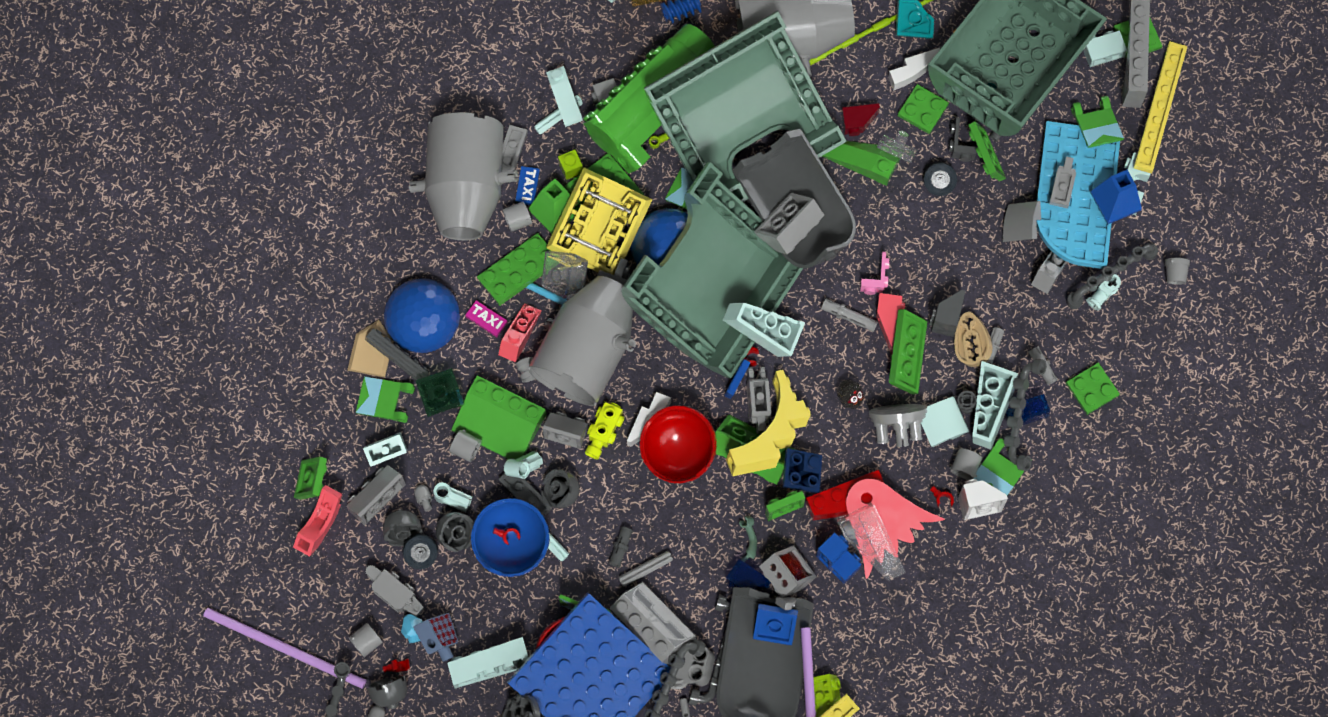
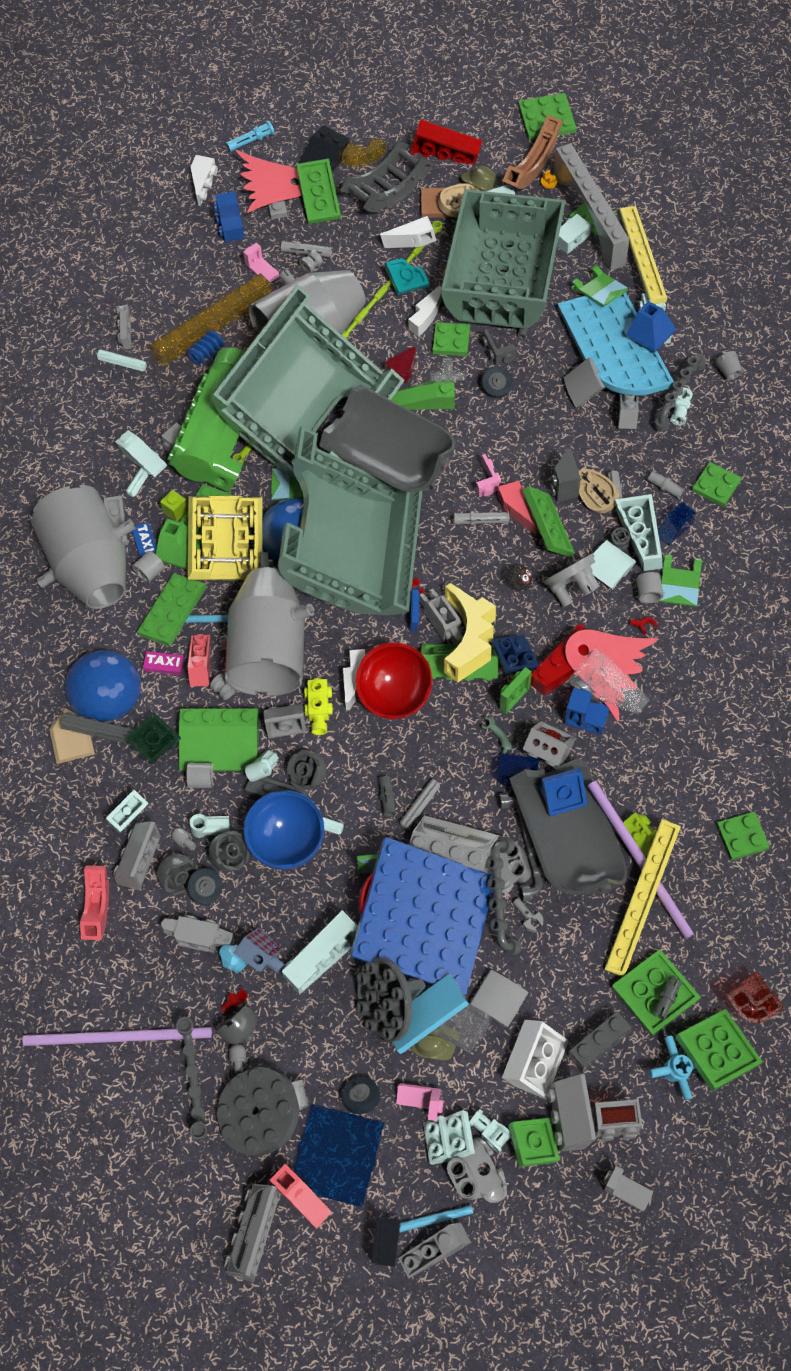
camera: 25 degrees left, 10 degrees down
bright green plate [294,457,327,500] -> none
light grey piece [348,623,383,658] -> none
bright green flag [356,376,415,423] -> none
red piece [493,528,520,545] -> none
clear slope [541,251,588,300] -> none
light aqua wedge [723,303,805,357] -> none
light grey slope [754,193,824,254] -> none
light grey tile [775,597,796,610] -> none
white slope [958,479,1008,520] -> none
bright green plate [969,121,1006,182] -> none
dark grey bar [1004,359,1047,471] -> none
light grey hinge [1049,157,1076,209] -> none

